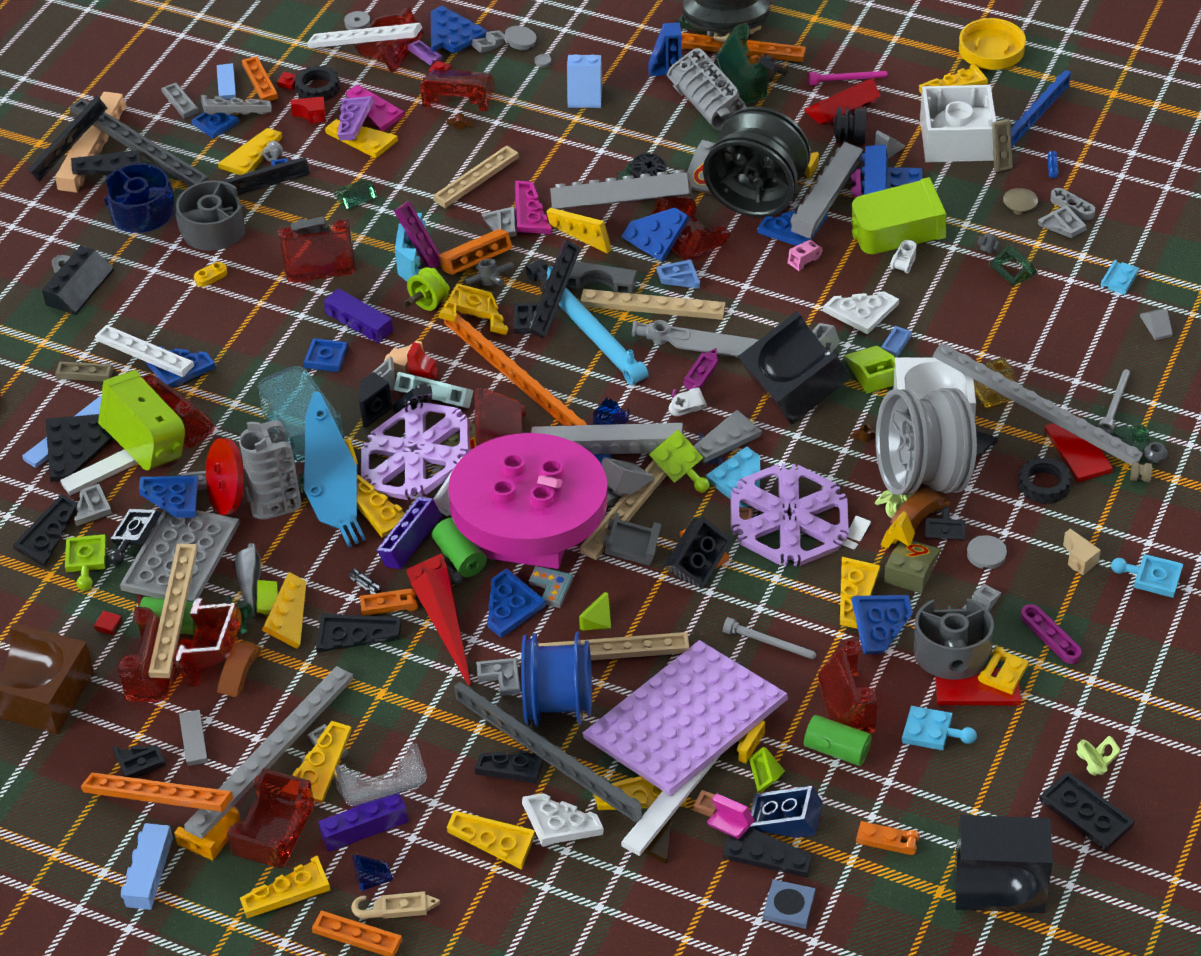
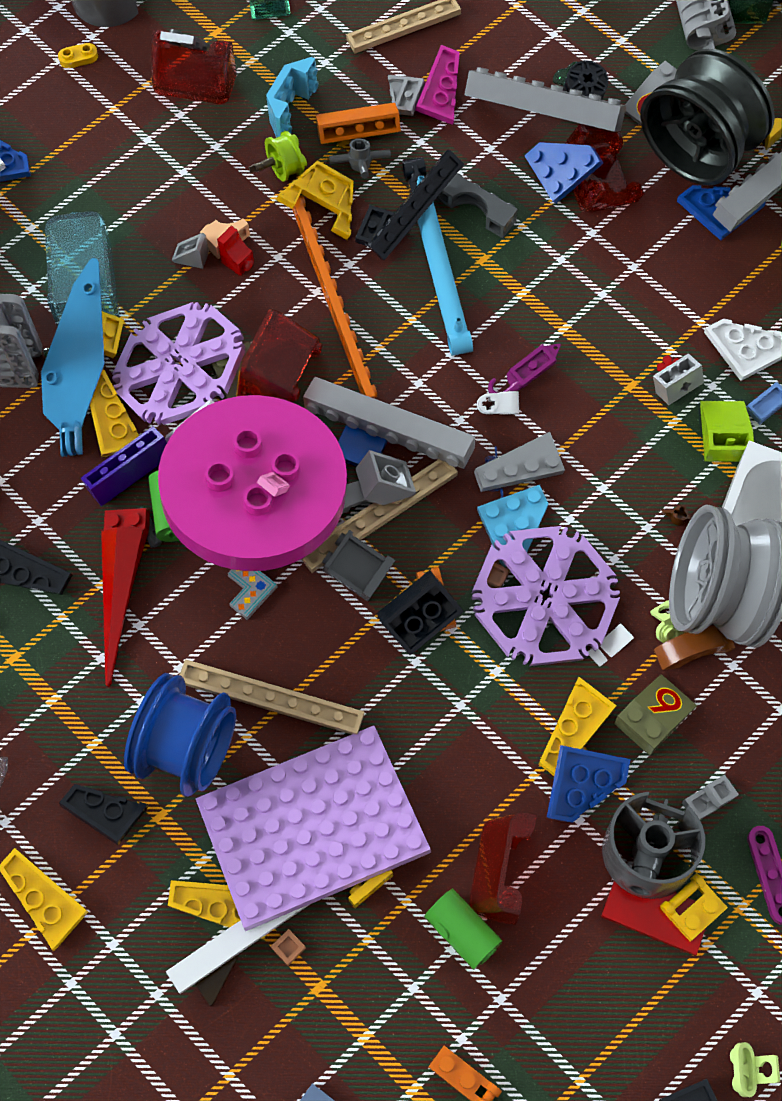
camera: 20 degrees right, 20 degrees up
blue tile [303,338,349,372] -> none
dark purple brick [324,288,393,343] -> none
black axle [349,568,382,594] -> none
black slope [359,372,392,428] -> none
orange plate [360,589,418,616] -> none
black wing [392,384,432,412] -> none
magenta plate [394,201,441,268] -> none
light aqua arch [394,372,474,408] -> none
dark grey plate [454,682,642,823] -> none
light grey tile [476,658,521,696] -> none
blue plate [488,568,546,638] -> none
white plate [522,793,604,845] -> none
yellow wing [546,208,612,254] -> none
lime slope [579,592,611,631] -> none
tan plate [580,289,725,320] -> none
clear blue piece [593,397,630,425] -> none
light grey piece [632,320,758,357] -> none
lime plate [649,429,709,493] -> none
medium blue wing [657,260,700,289] -> none
dark pink panel [707,793,754,839] -> none
black wing [722,827,812,878] -> none
light grey piece [723,617,816,659] -> none
black piece [738,311,850,425] -> none
lime slope [749,747,785,793] -> none
dark blue slope [750,786,823,838] -> none
bright pink leg [788,240,823,271] -> none
yellow slope [881,511,915,549] -> none
medium azure plate [902,706,977,750] -> none
black plate [925,507,966,541] -> none
light grey tile [967,535,1007,569] -> none

